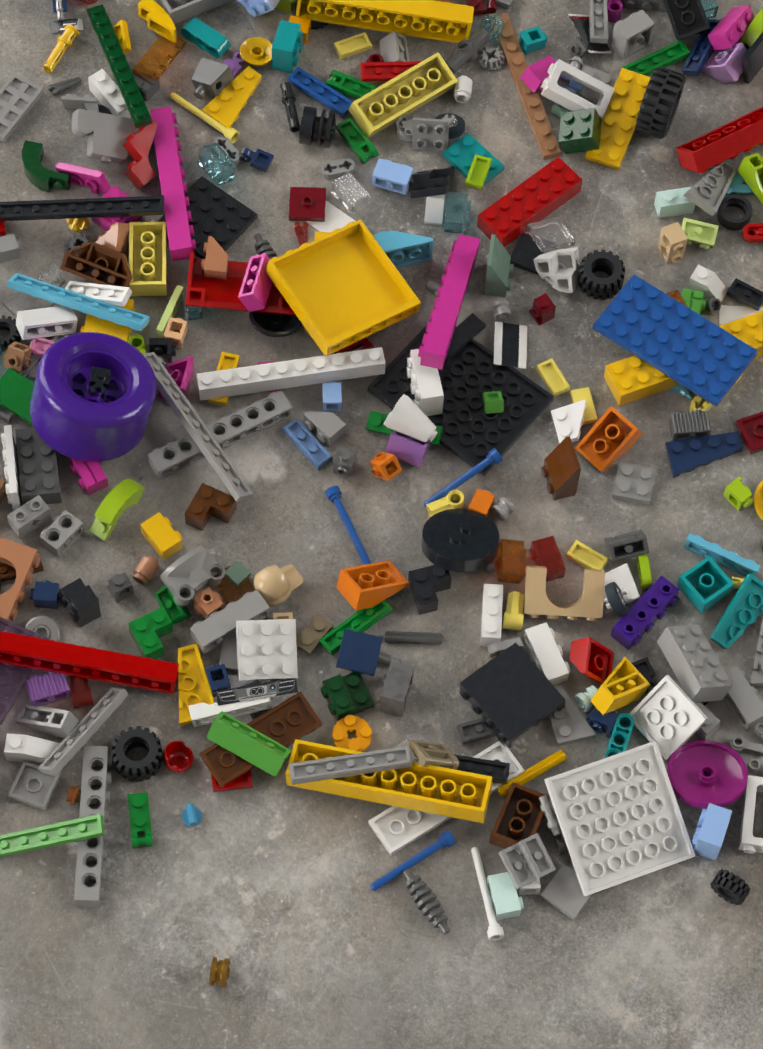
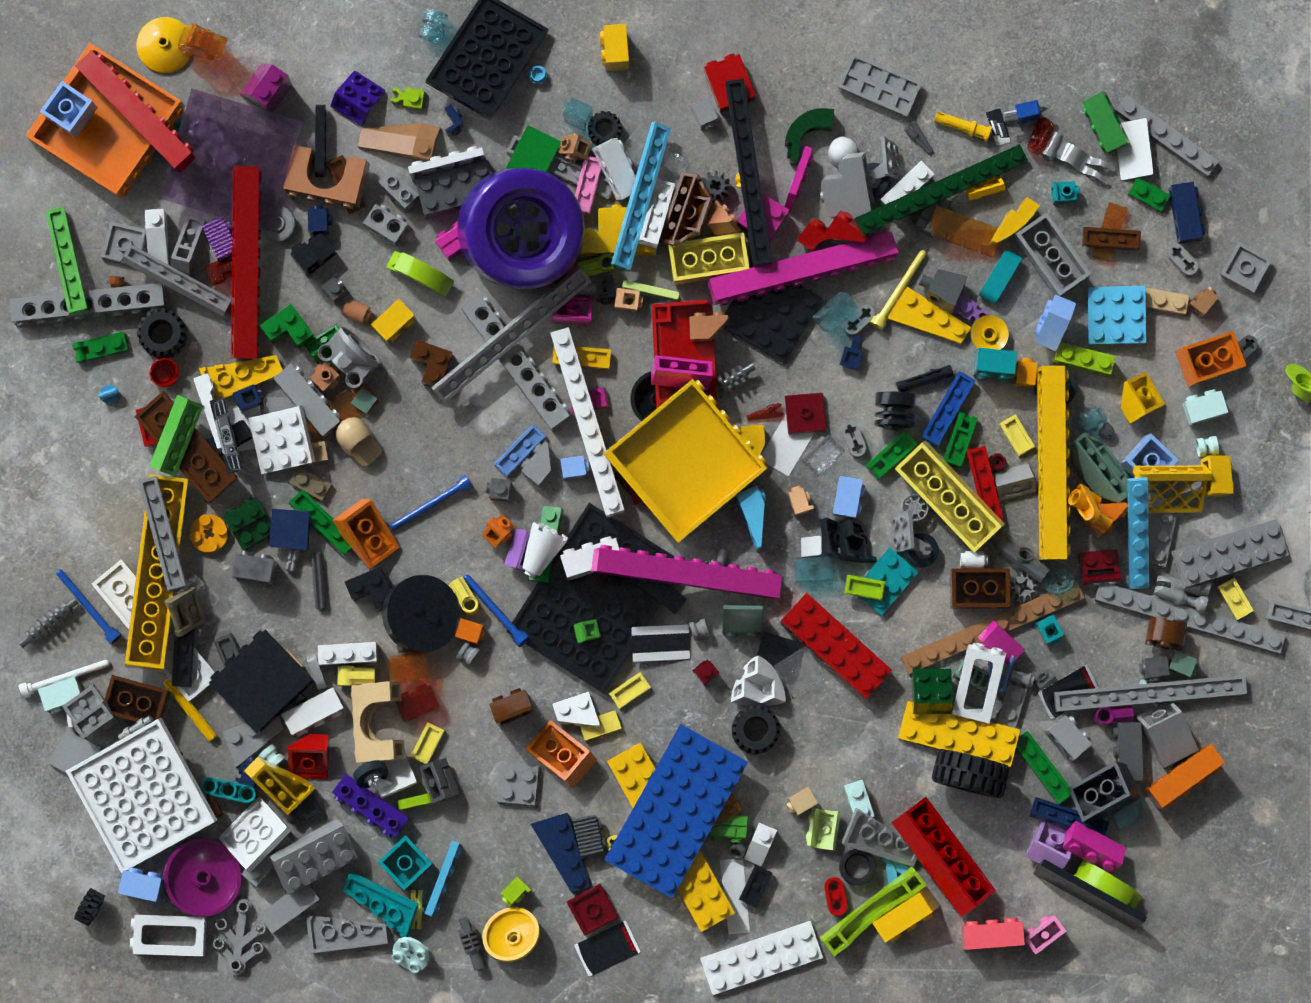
camera: 85 degrees right, 20 degrees up
none -> light nougat brick [788,485,814,516]
none -> white hair [828,136,858,167]
none -> reddish brown brick [950,568,1010,609]

